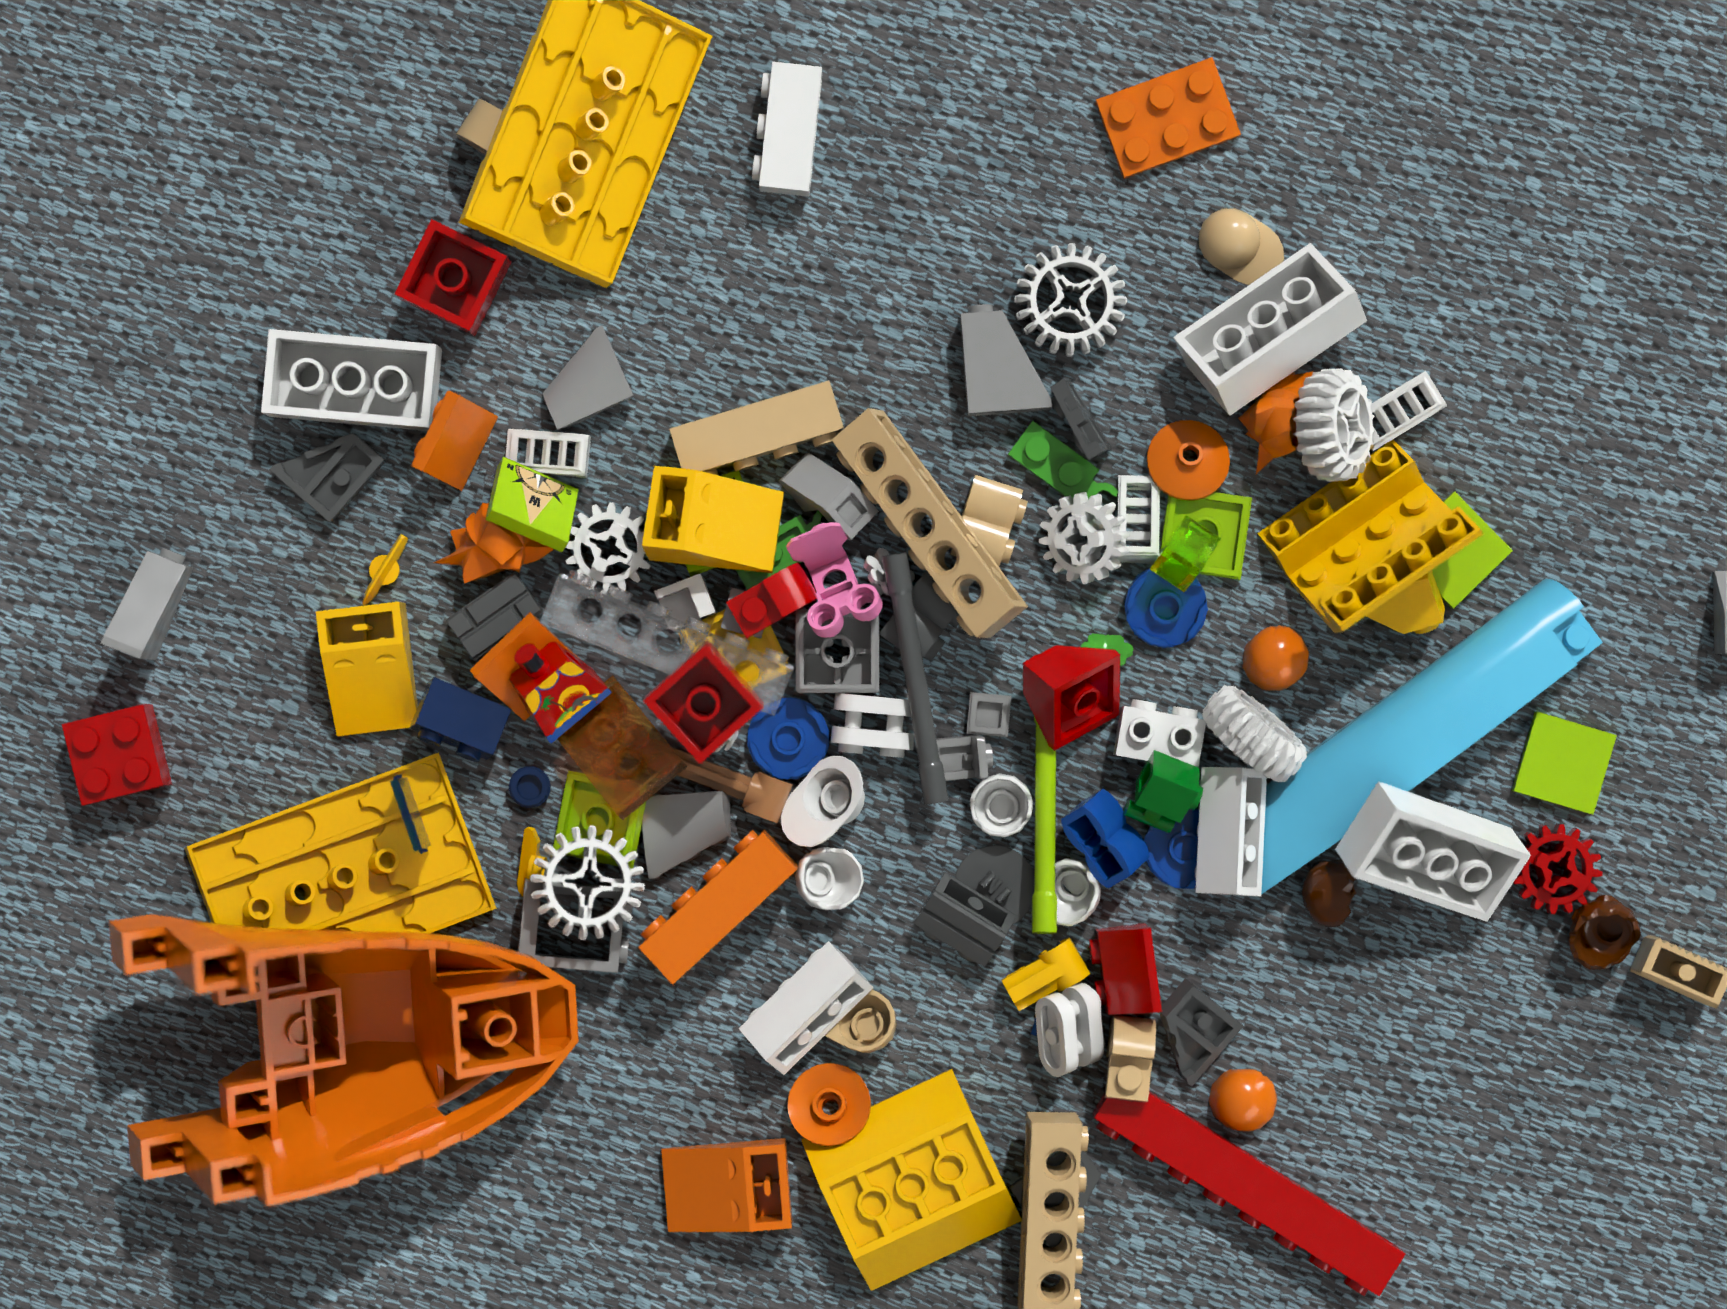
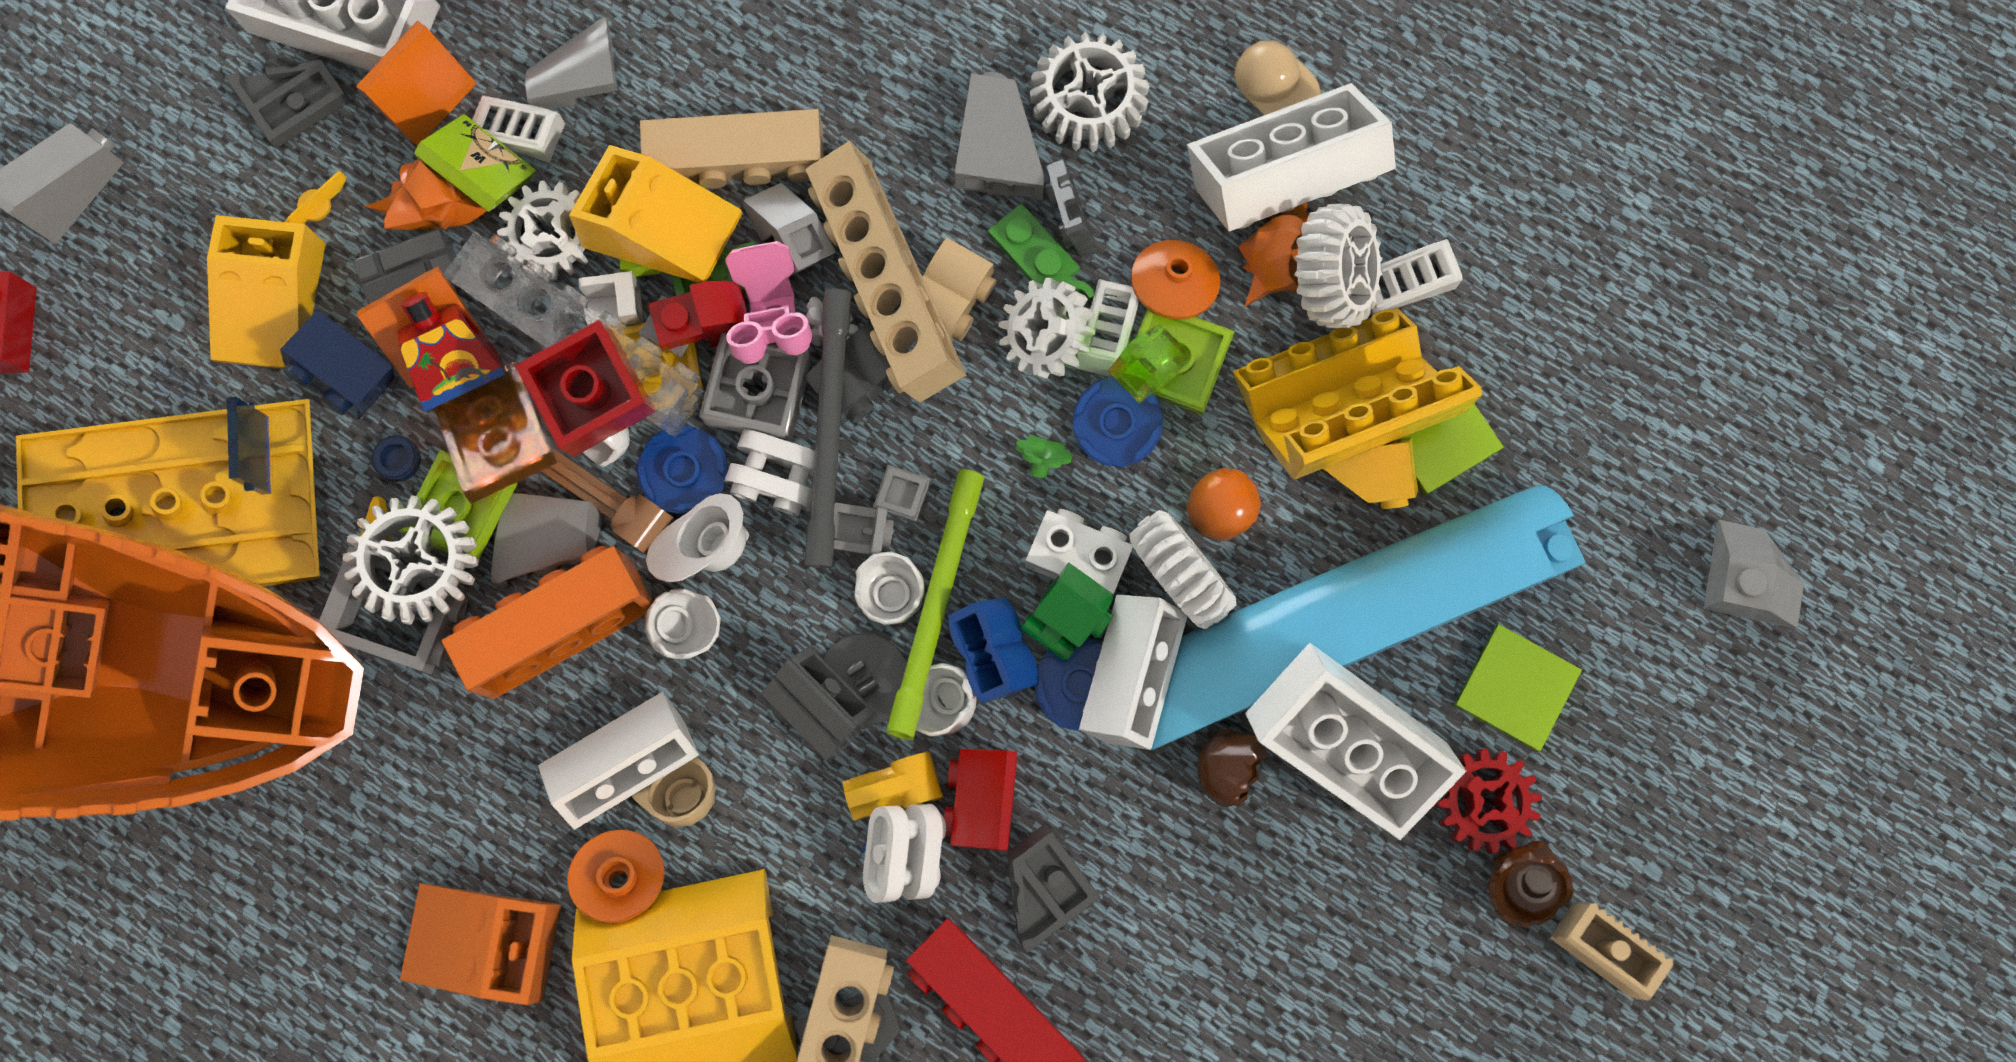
camera: 15 degrees right, 10 degrees down
red slope [1023,645,1120,751] -> none
tan brick [1105,1015,1156,1102] -> none
orange hair [1208,1069,1278,1132] -> none

